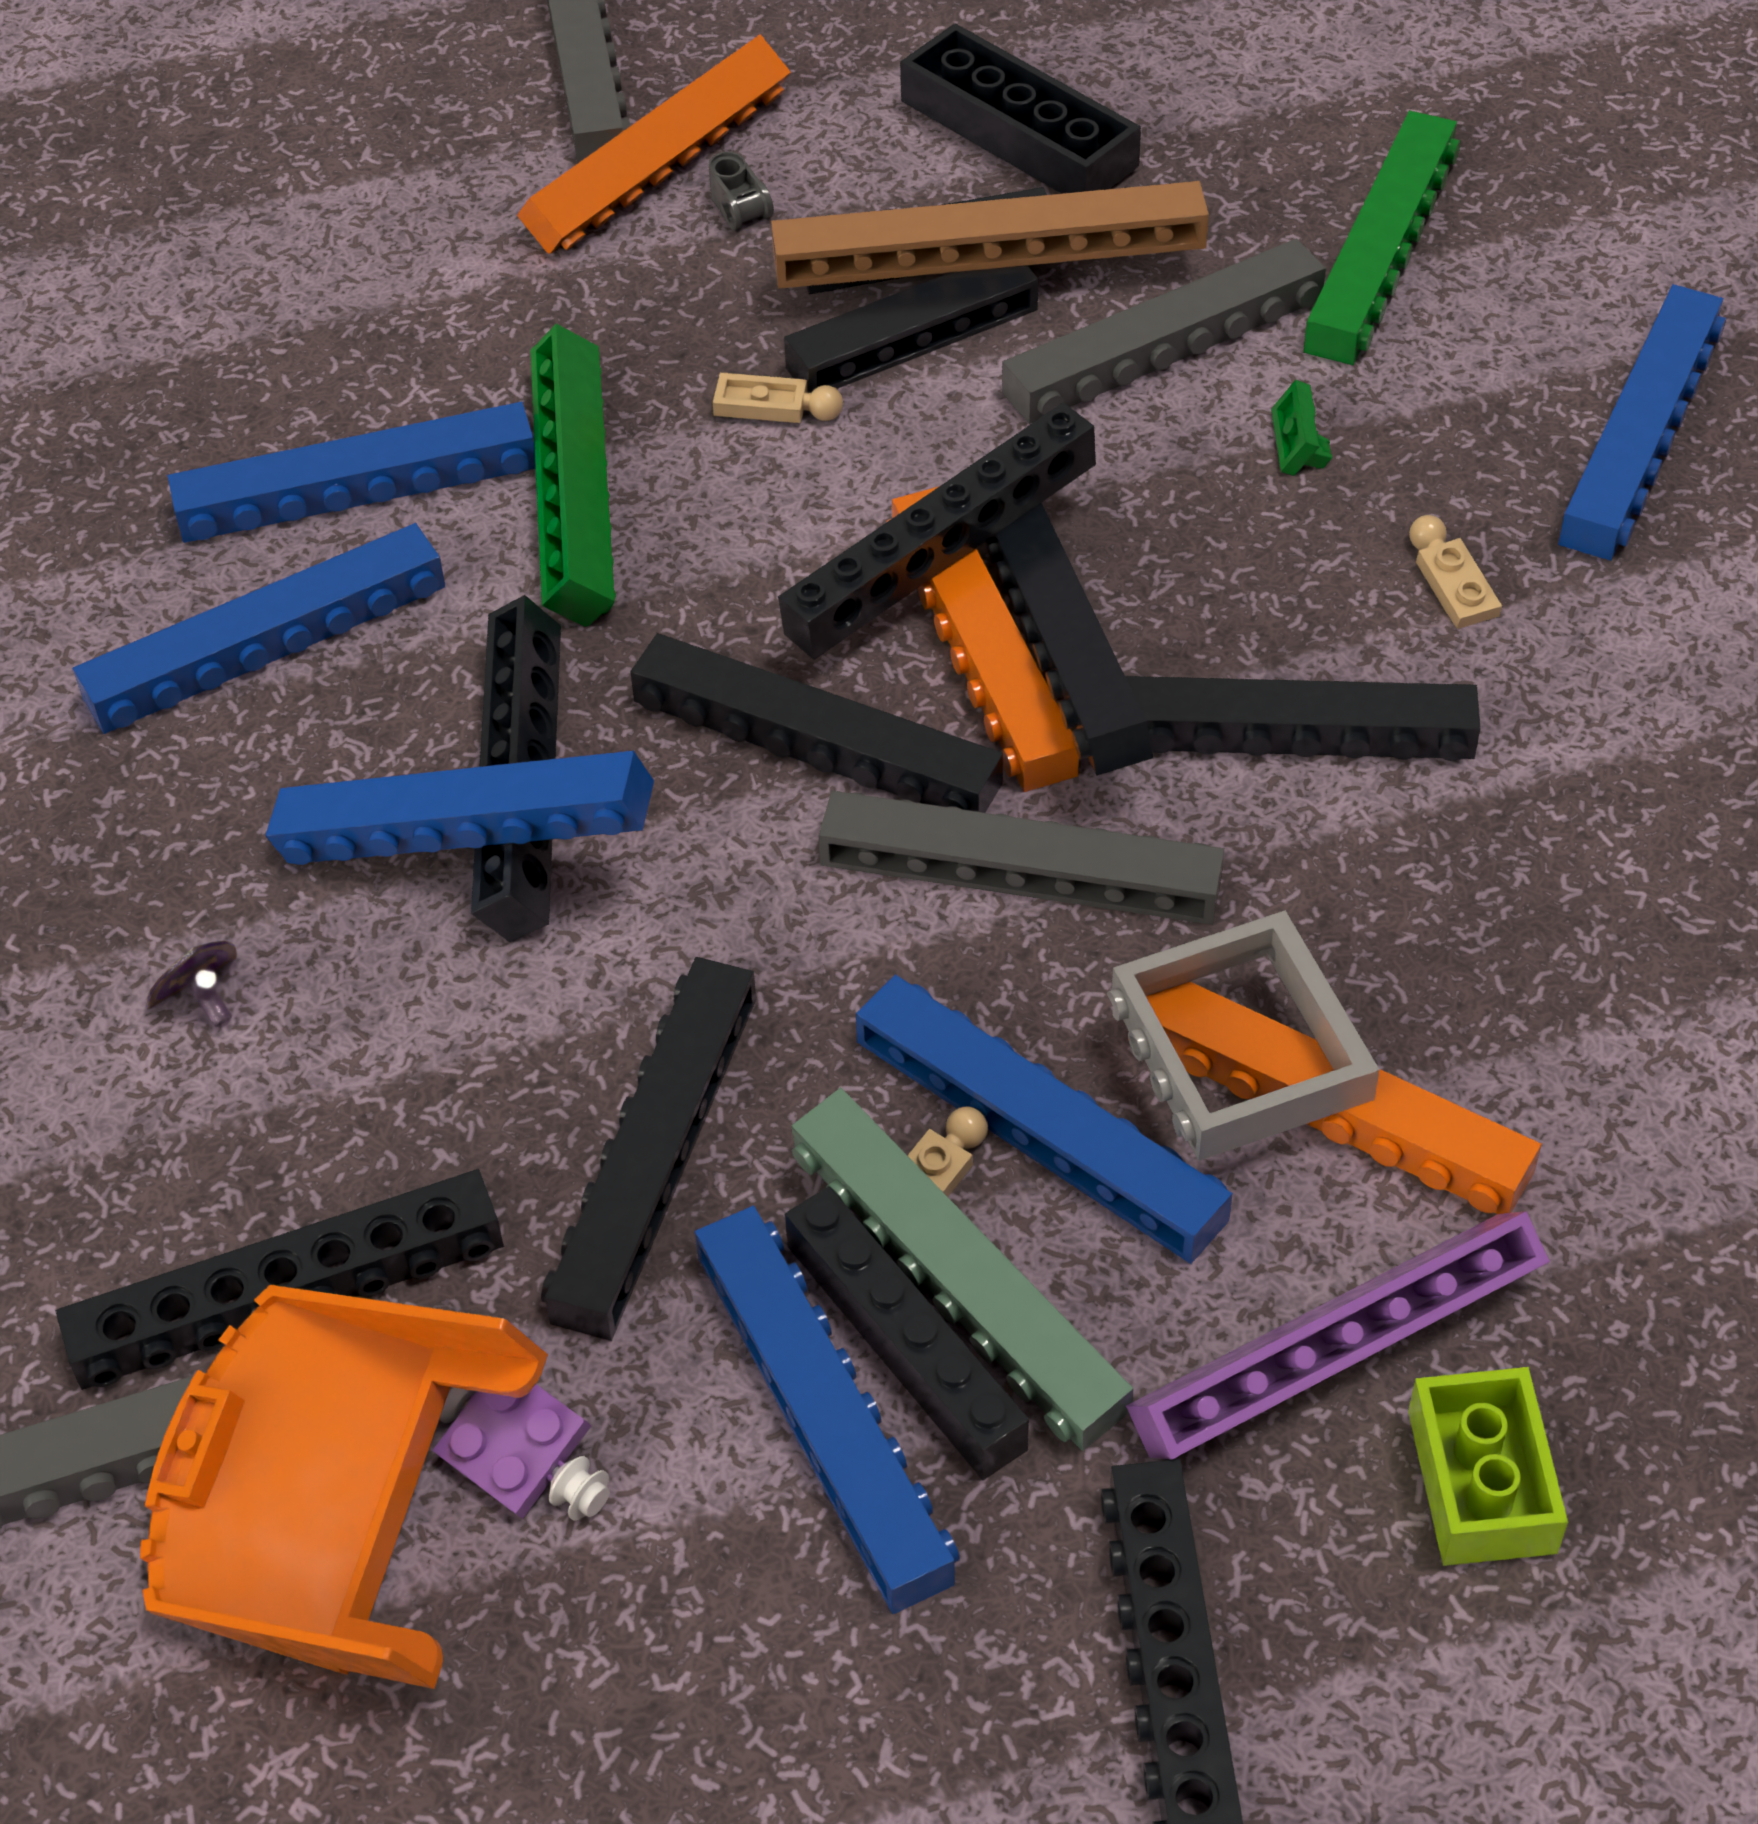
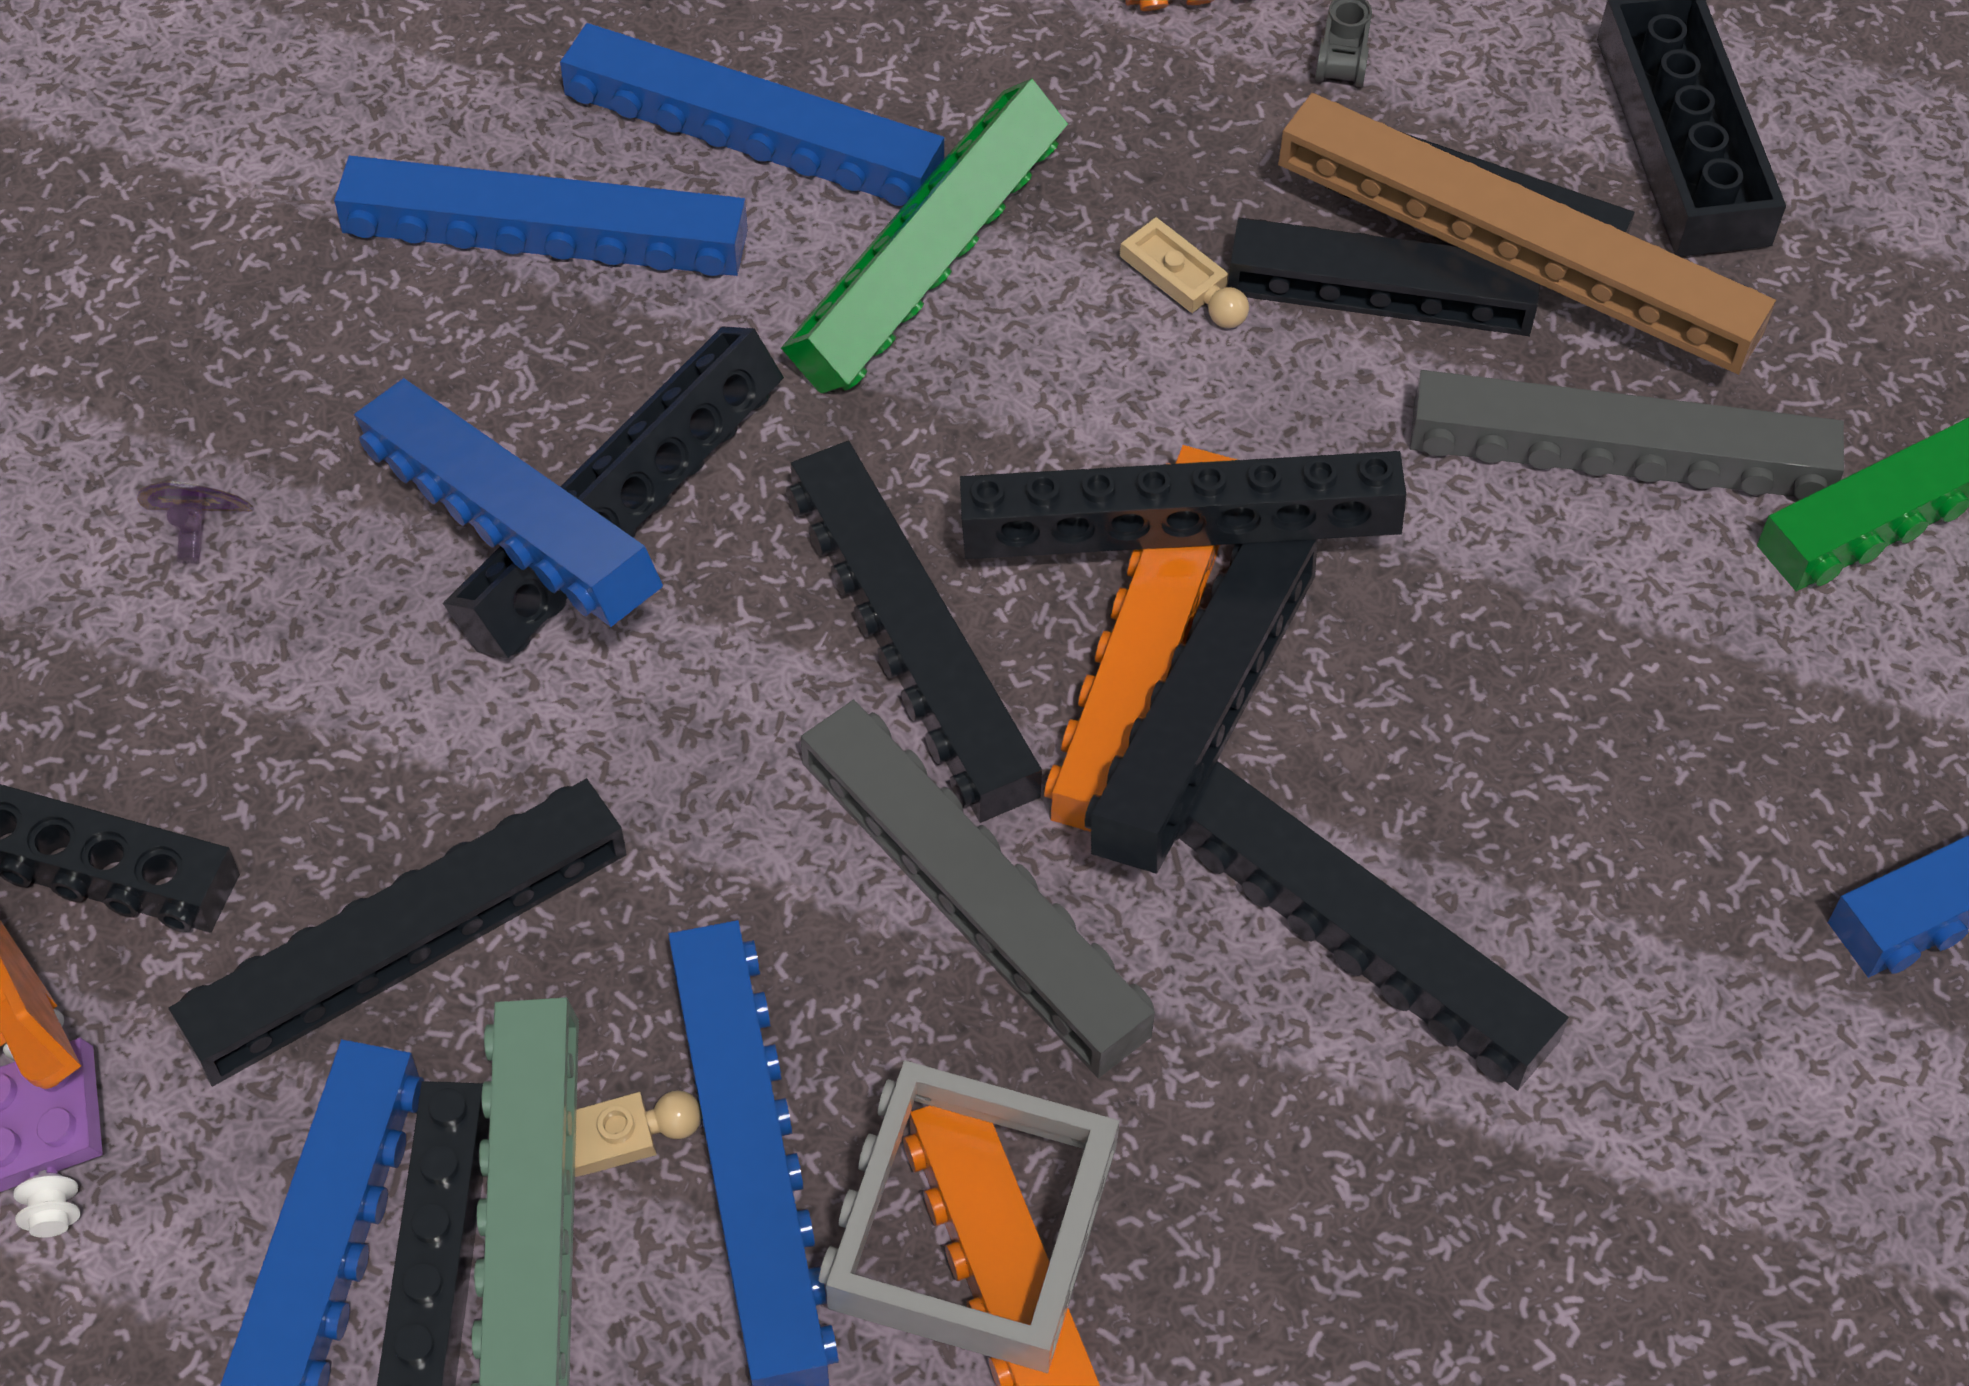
camera: 35 degrees right, 5 degrees up
green hinge [1271,379,1332,476] -> none
tan plate [1409,515,1502,629] -> none

